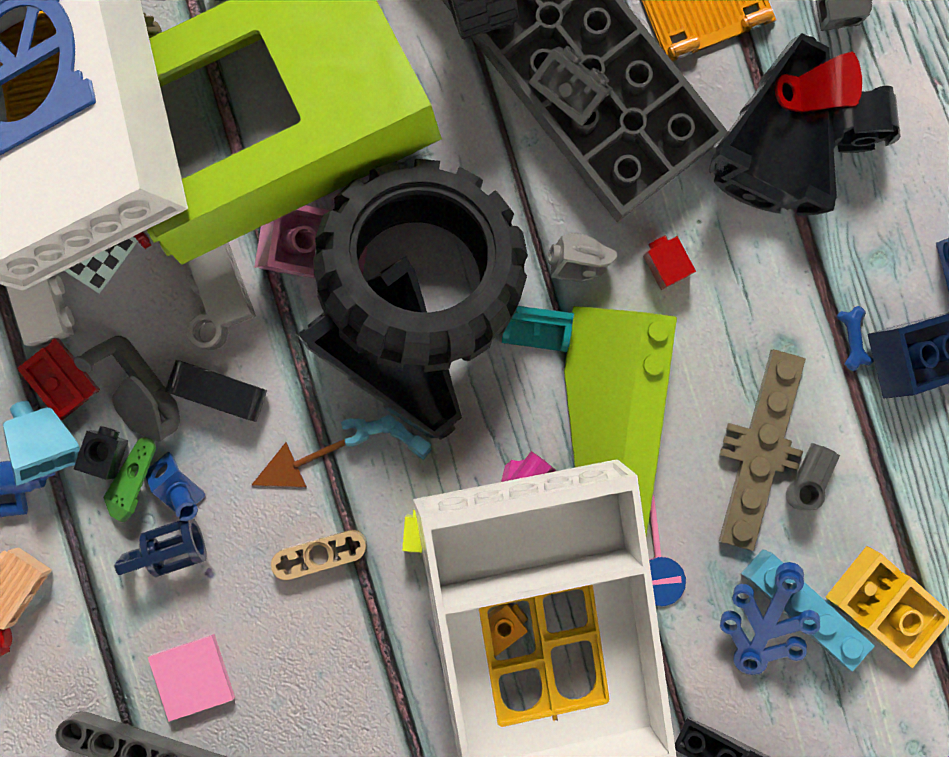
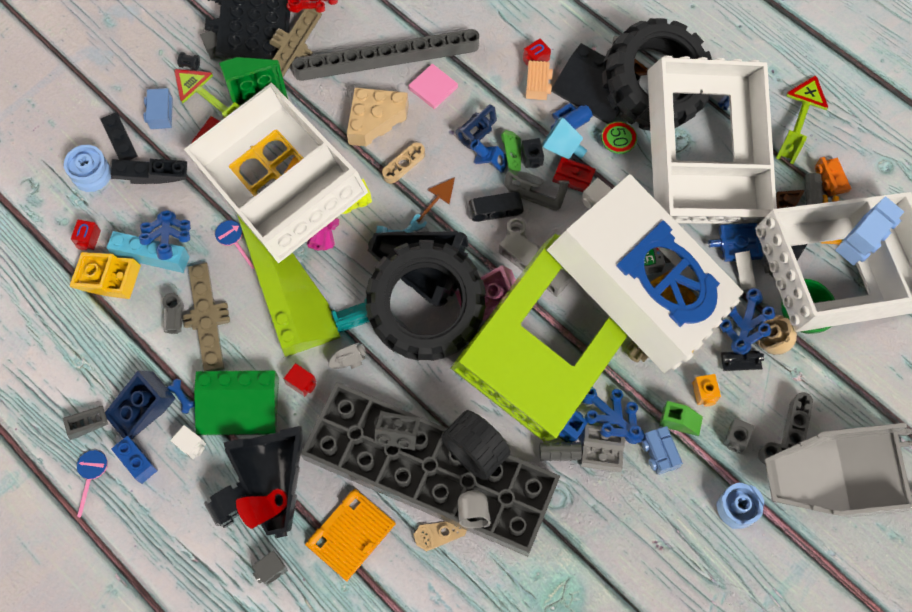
camera: 155 degrees right, 20 degrees down
none -> red brick [71,219,101,251]
none -> white brick [170,425,206,459]
none -> green slope [194,370,279,436]
none -> tan brick [347,88,409,146]

